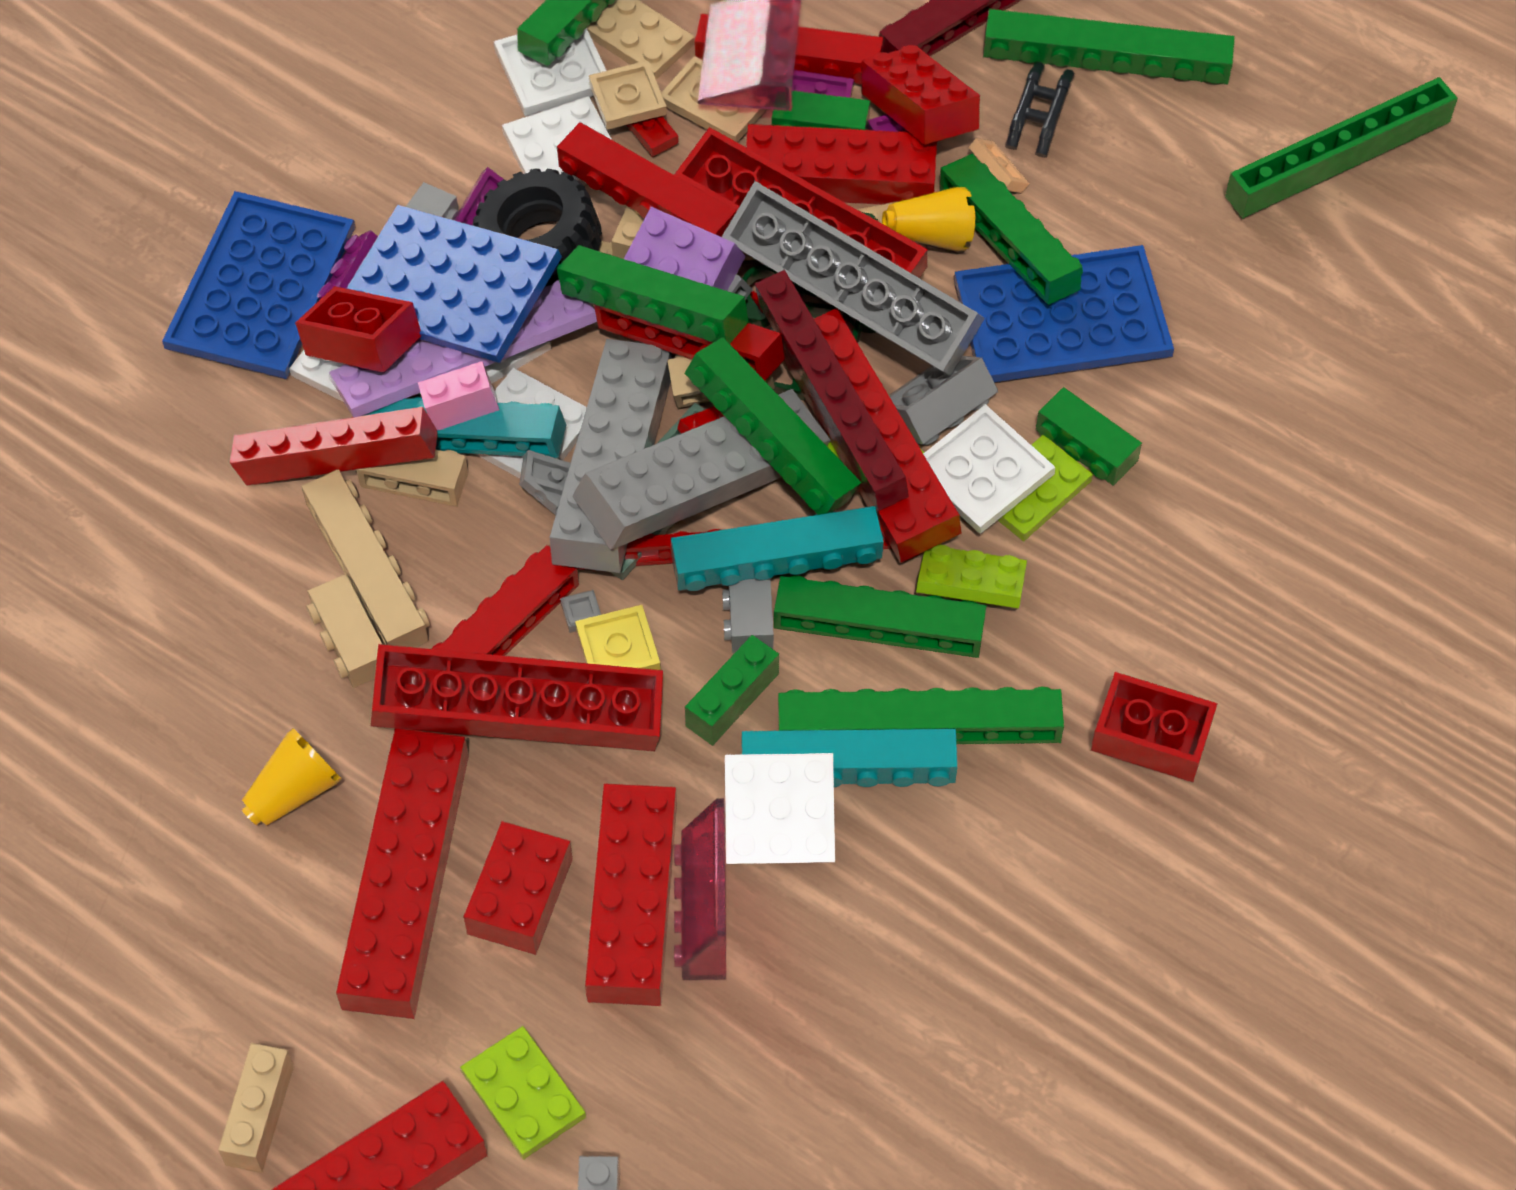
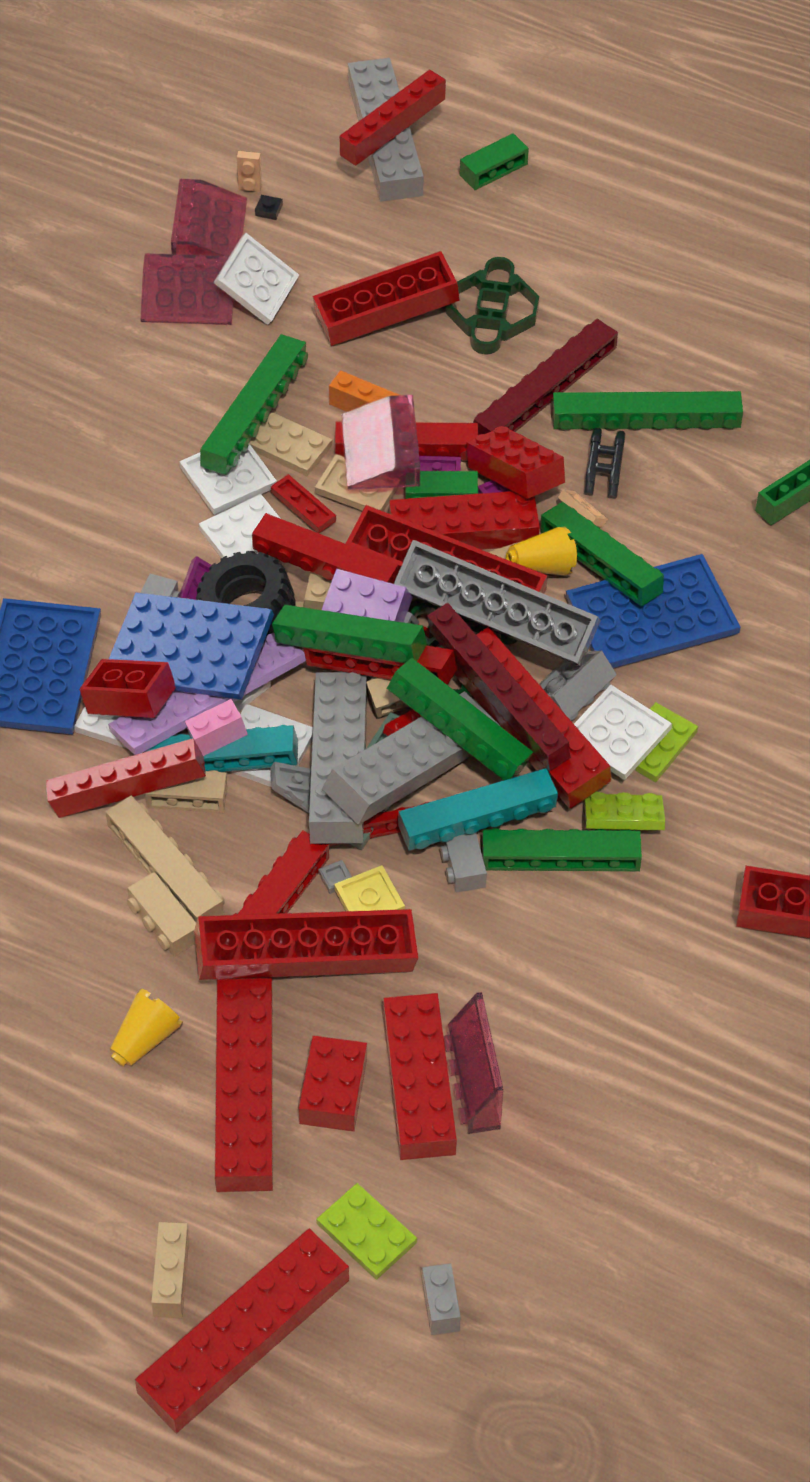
camera: 10 degrees left, 5 degrees down
magenta plate [317,230,378,299] -> none
tan plate [589,60,667,130] -> none
green brick [685,635,779,746] -> none
white plate [725,753,835,864] -> none
teal brick [742,729,958,787] -> none
green brick [778,687,1064,744] -> none
green brick [1036,387,1142,486] -> none

